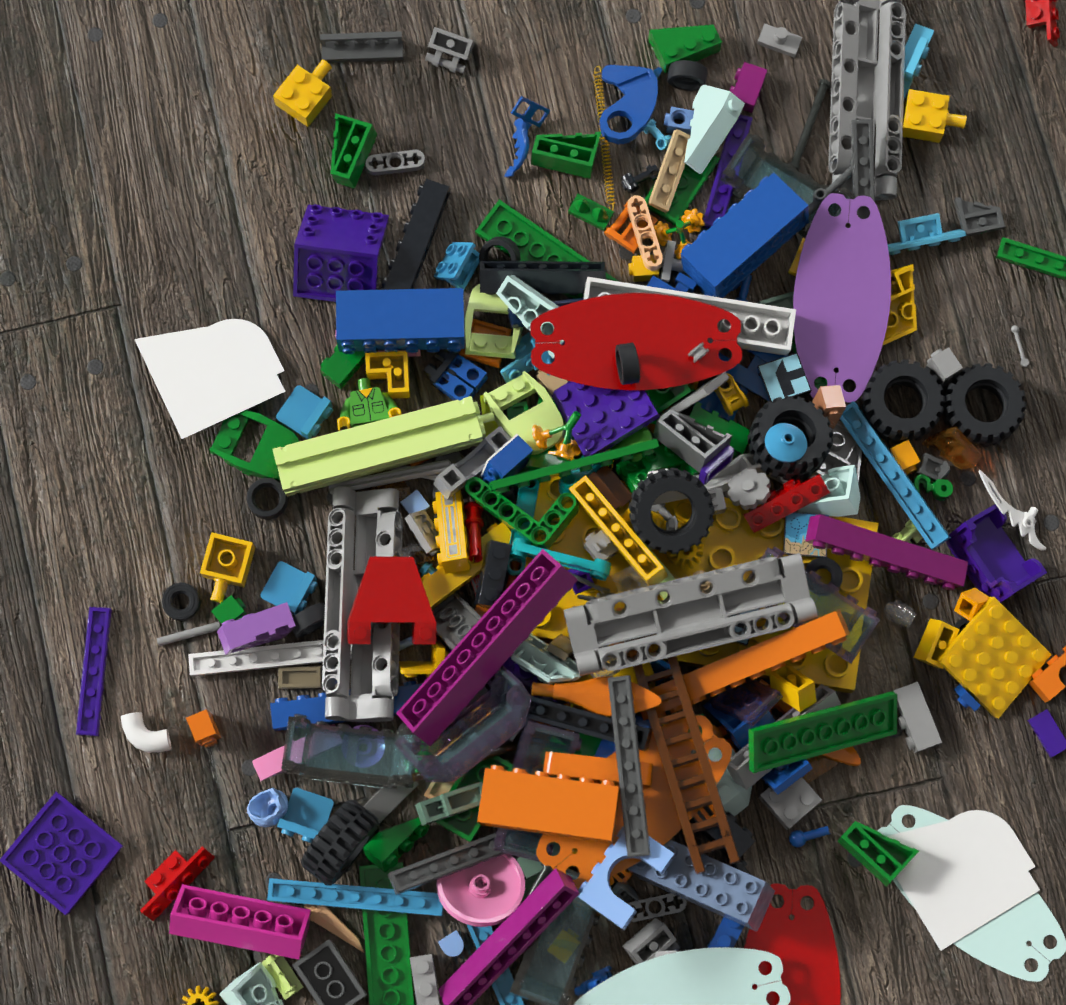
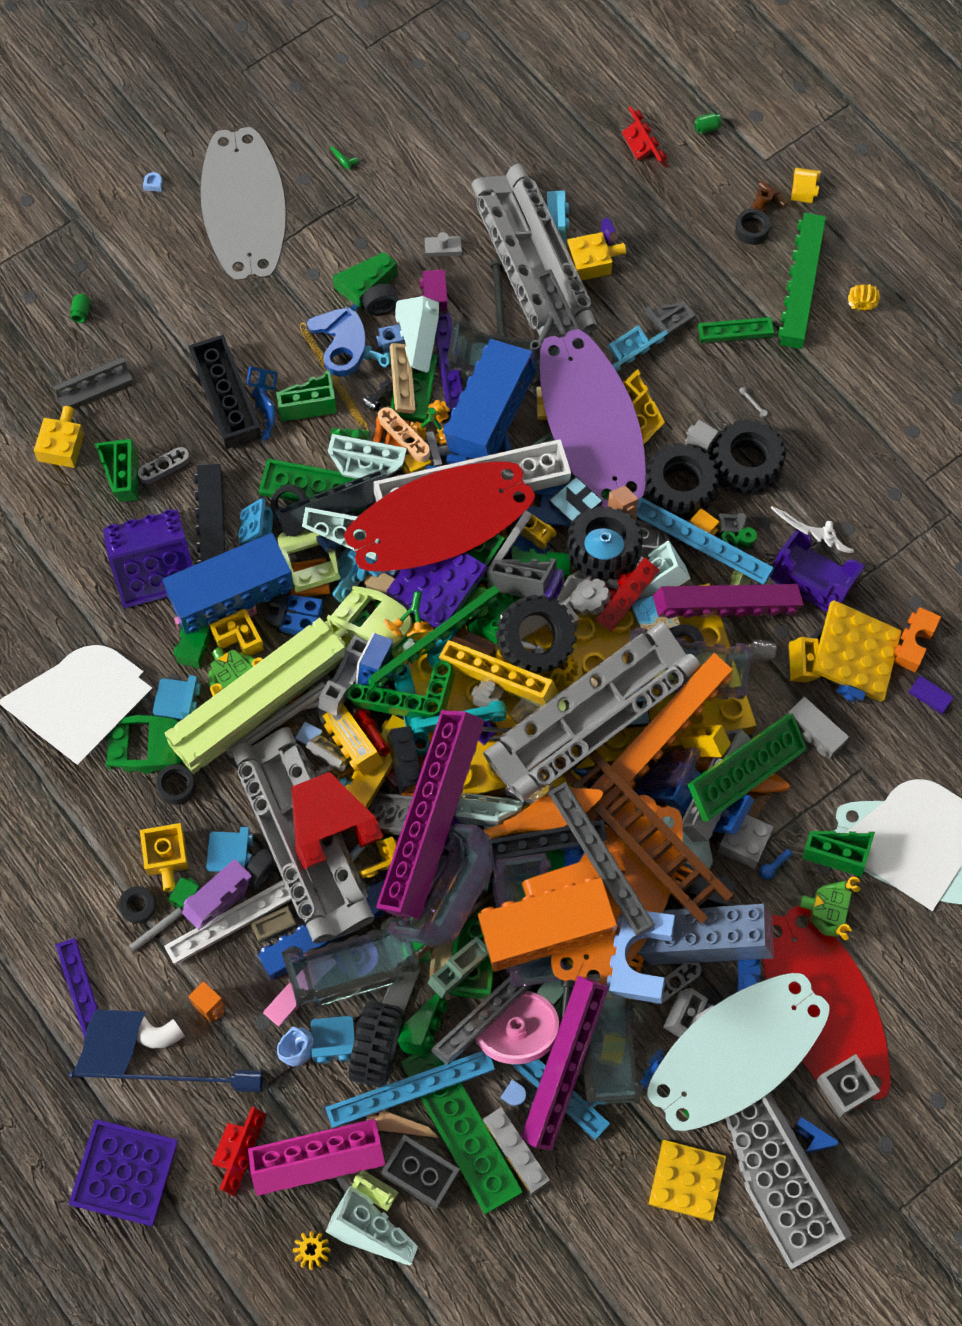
camera: 25 degrees left, 10 degrees down
light grey brick [425,27,475,74] -> none
dark tan tile [547,633,573,661] -> none
black tyre [615,343,640,385] -> none
light grey bush [688,342,709,363] -> none
clear orange slope [923,427,983,470] -> none
light orange brick [954,588,990,621] -> none
none -> dark blue flag [69,1010,263,1092]
none -> black brick [188,334,262,449]
none -> light aqua wedge [328,434,407,479]
none -> dark purple tile [601,217,616,246]
none -> bright green torso [800,877,861,940]

